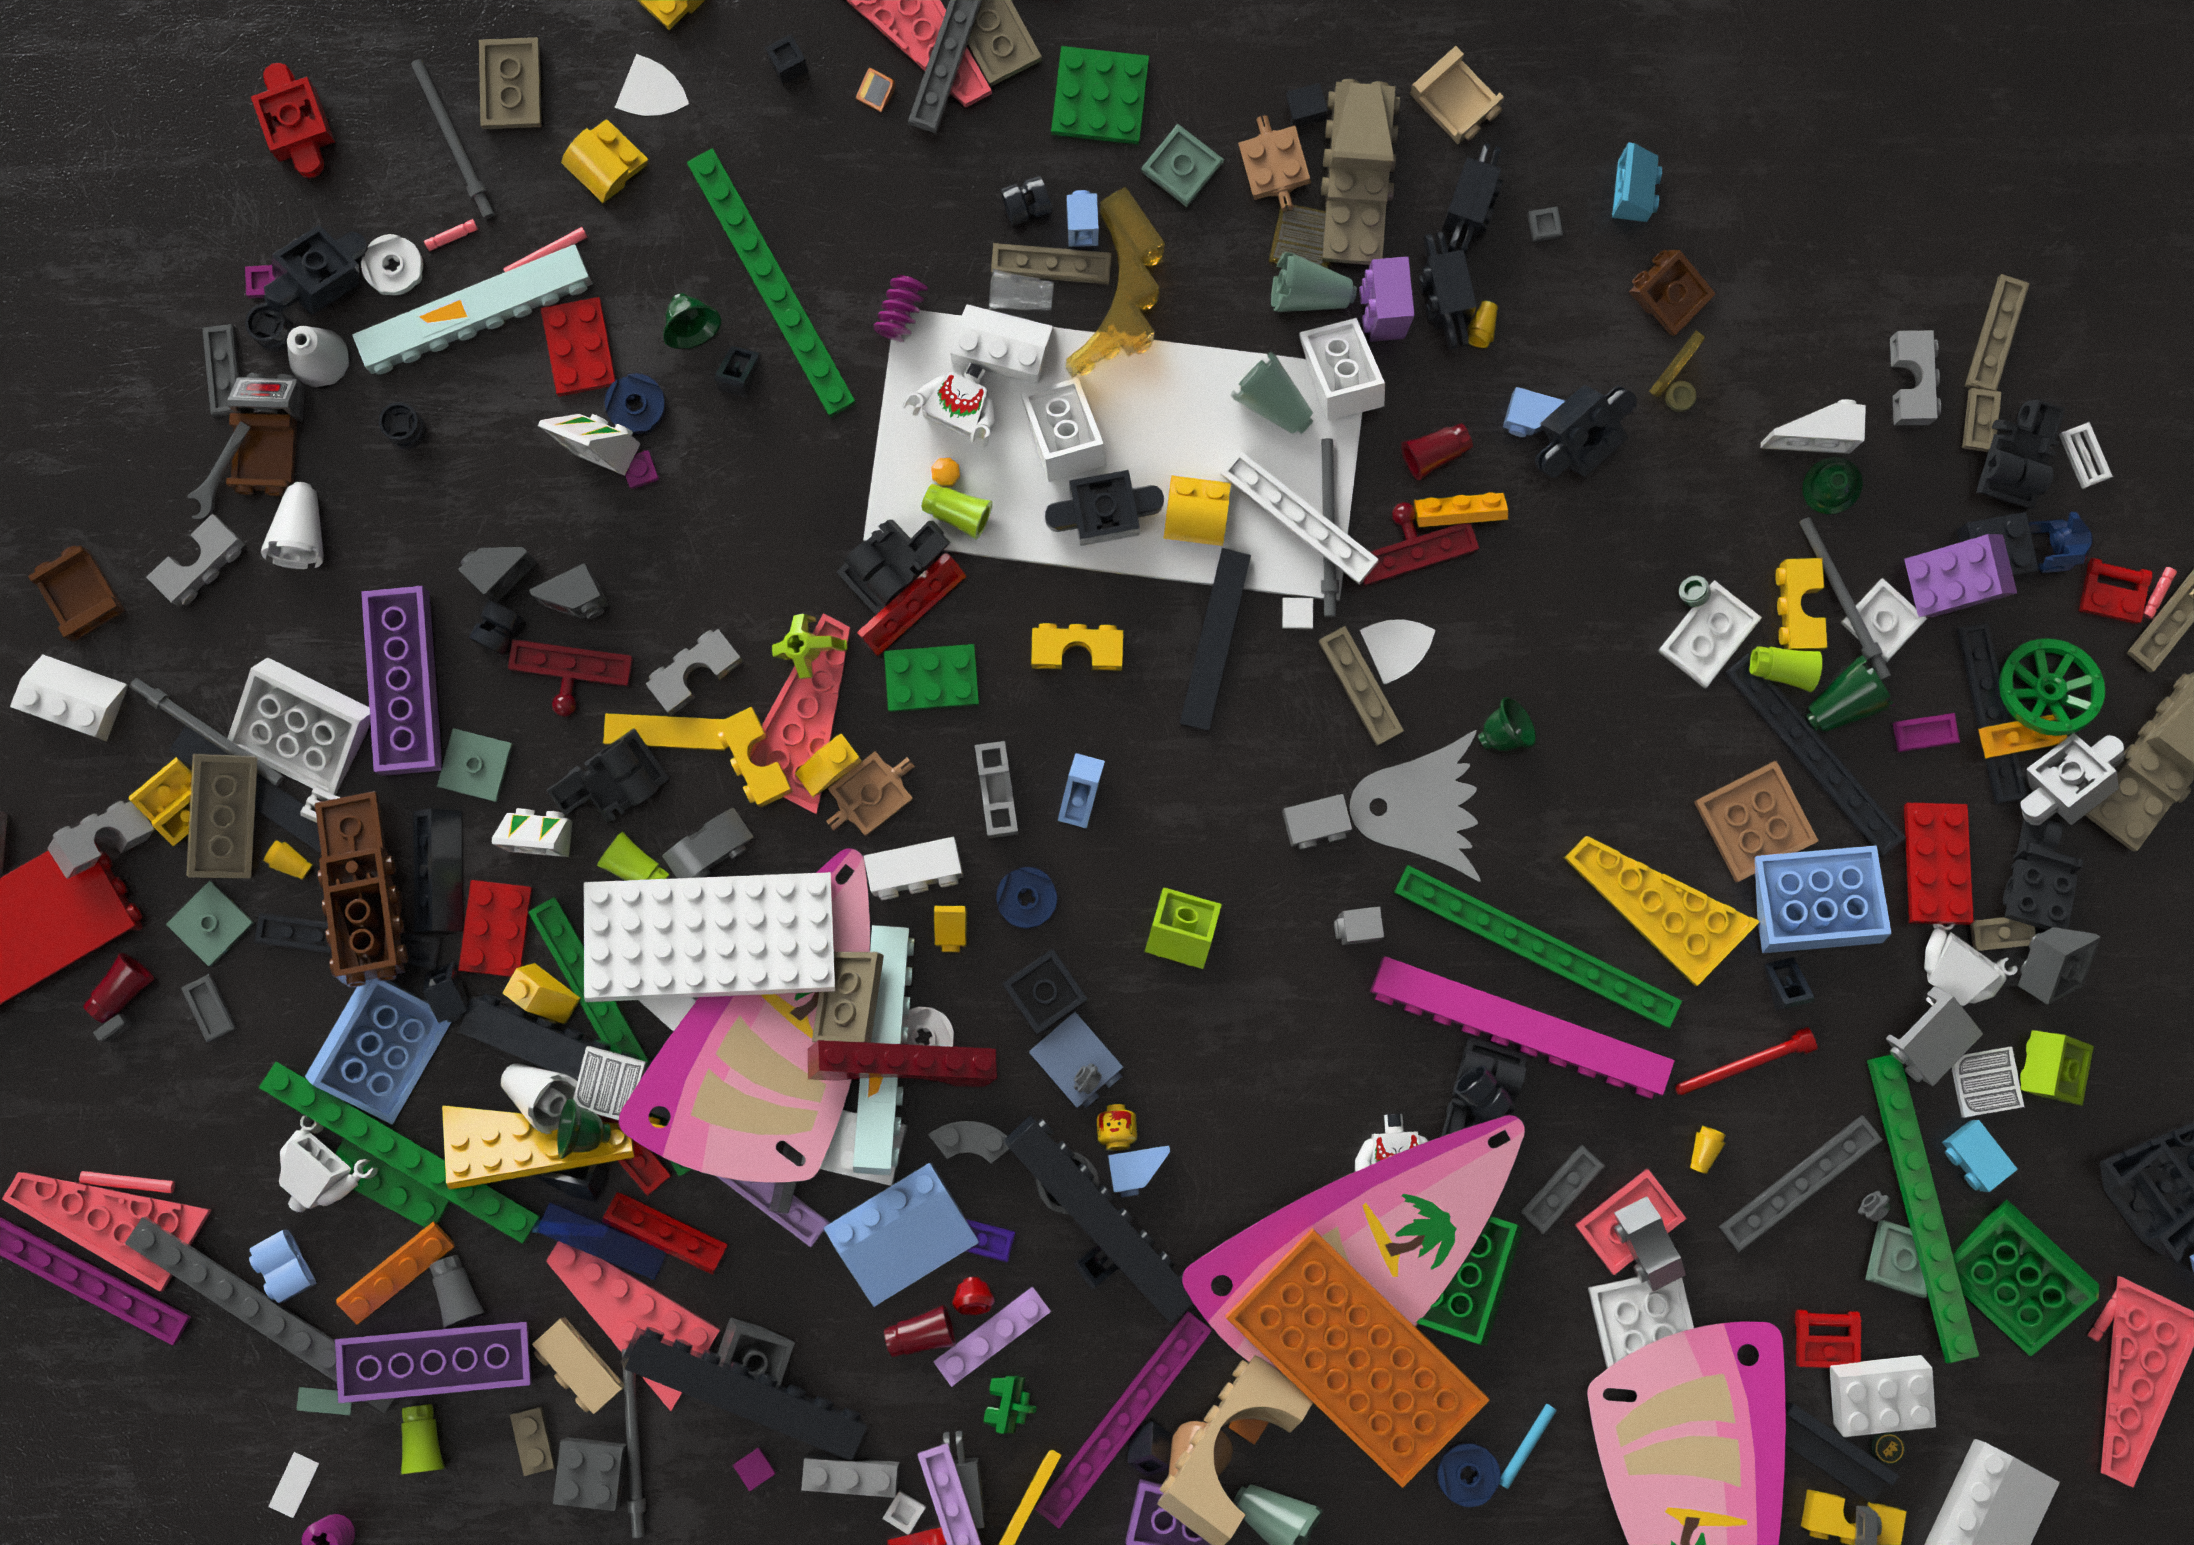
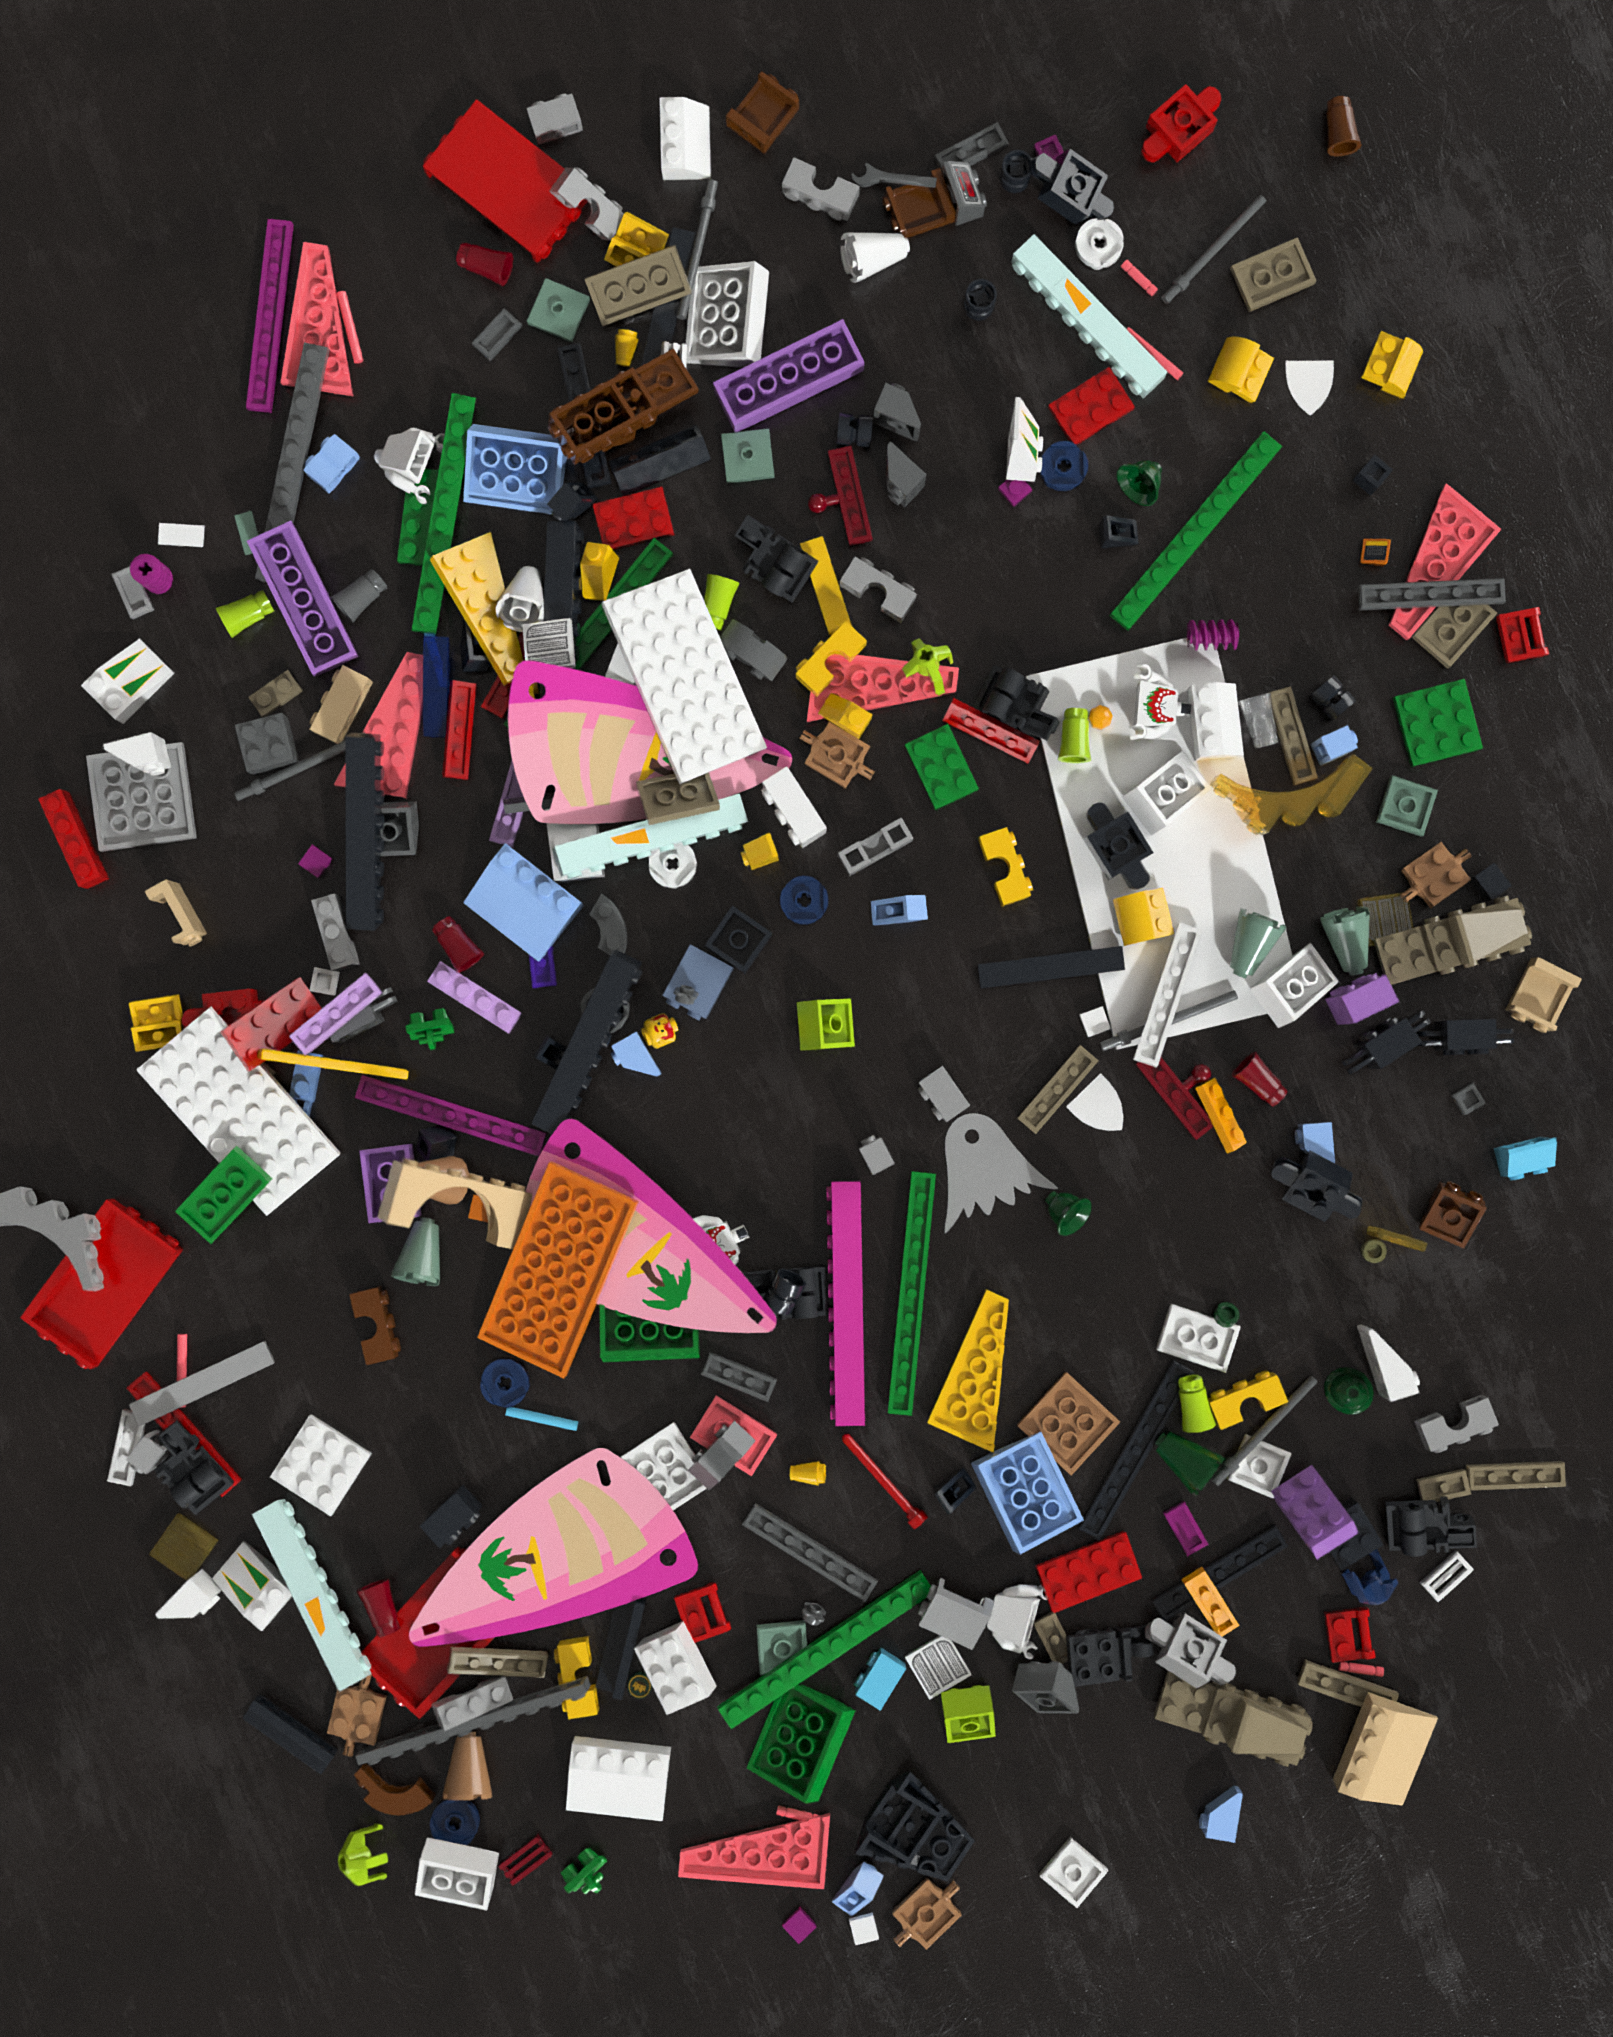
camera: 75 degrees right, 5 degrees up
dark grey tile [93,1014,134,1042] -> none
white cone [287,326,349,387] -> none
orange plate [336,1221,455,1325] -> none
white slope [492,808,573,857] -> none
dark green hat [557,1099,611,1159] -> none
dark red arch [807,1040,997,1087] -> none
red cone [952,1277,995,1315] -> none
yellow cone [1467,301,1498,348] -> none
green wheel [1999,639,2105,736] -> none

